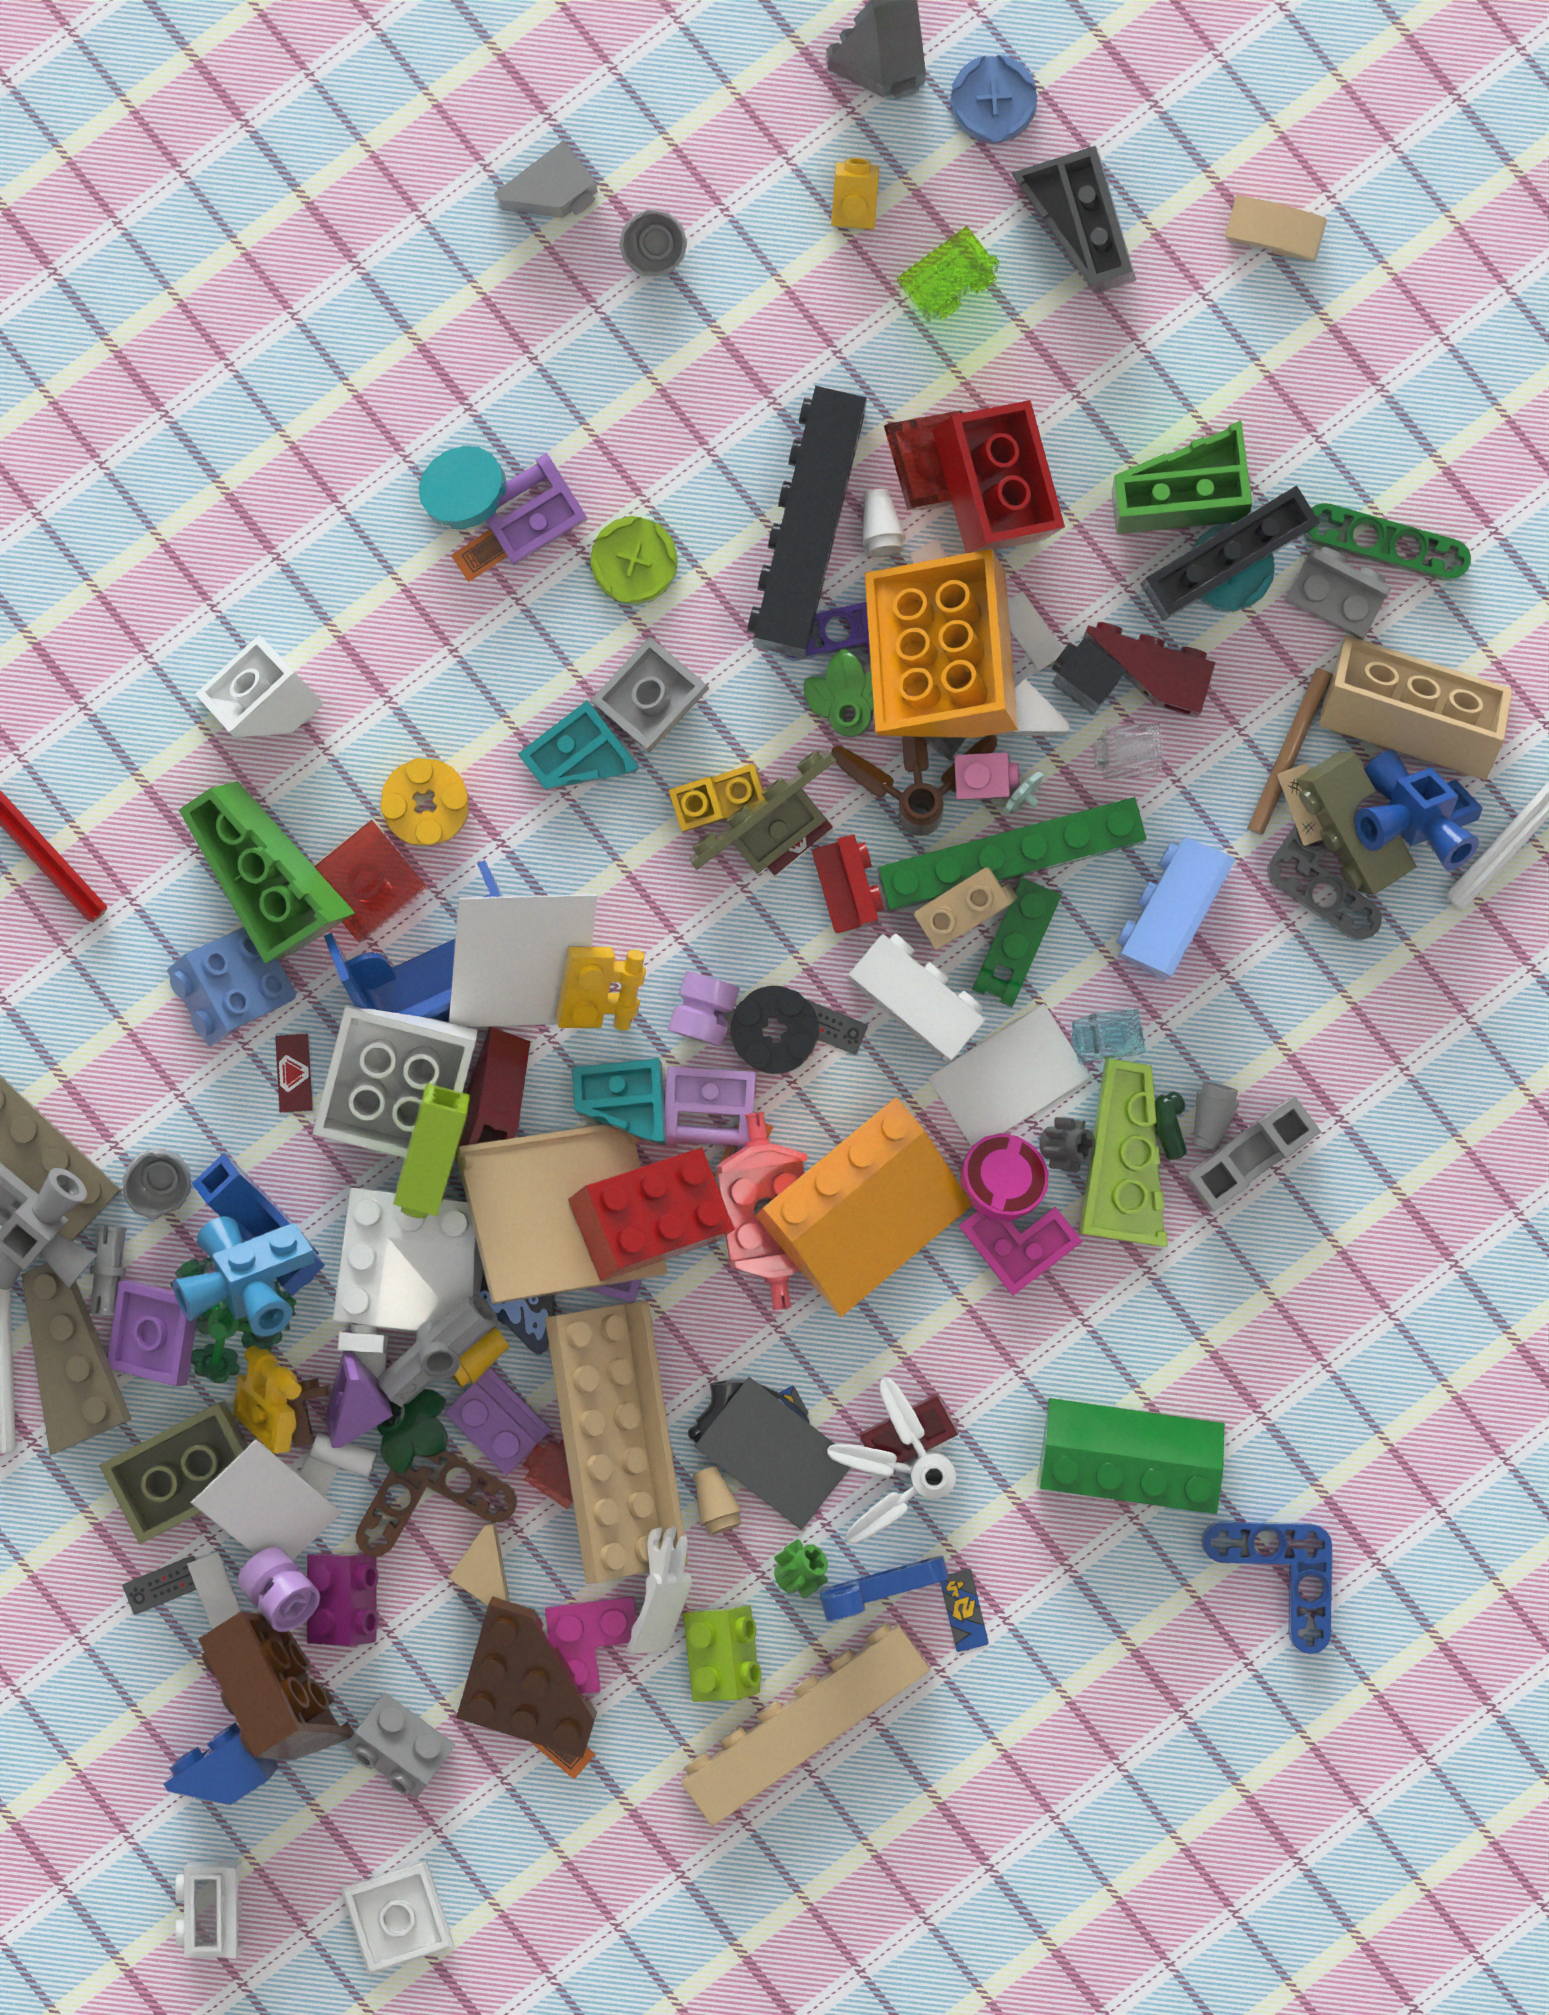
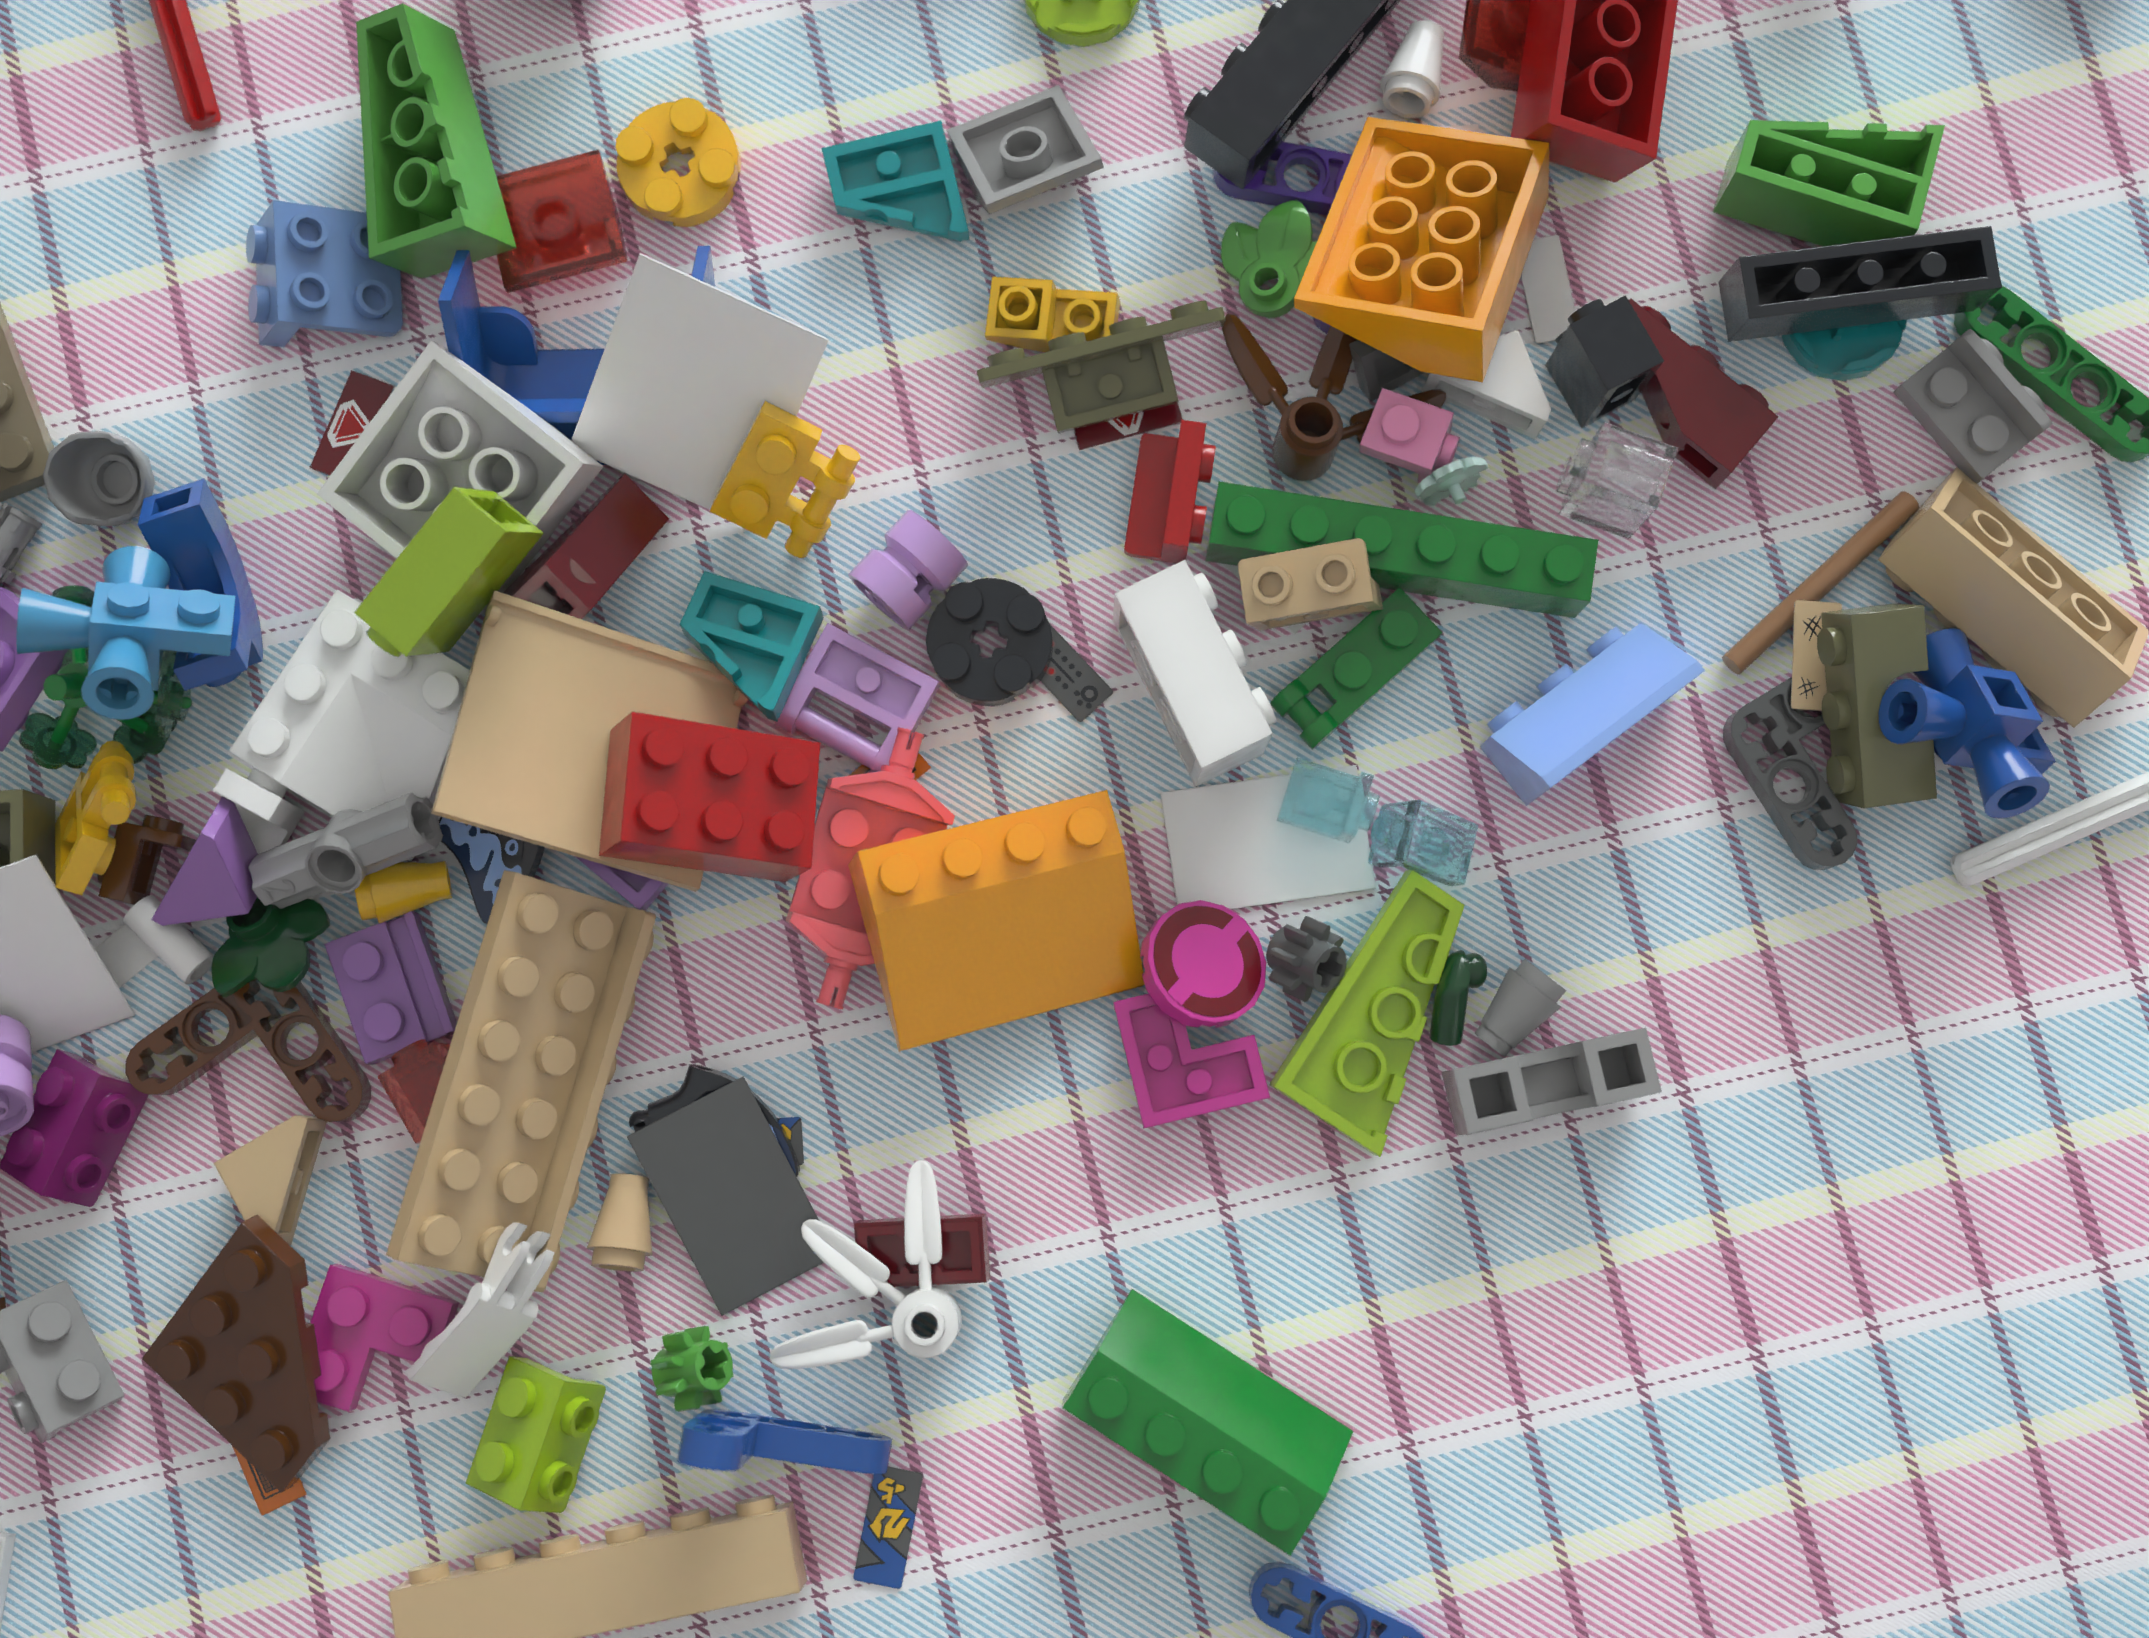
camera: 25 degrees right, 5 degrees down
none -> clear light blue bracket [1276,758,1380,843]

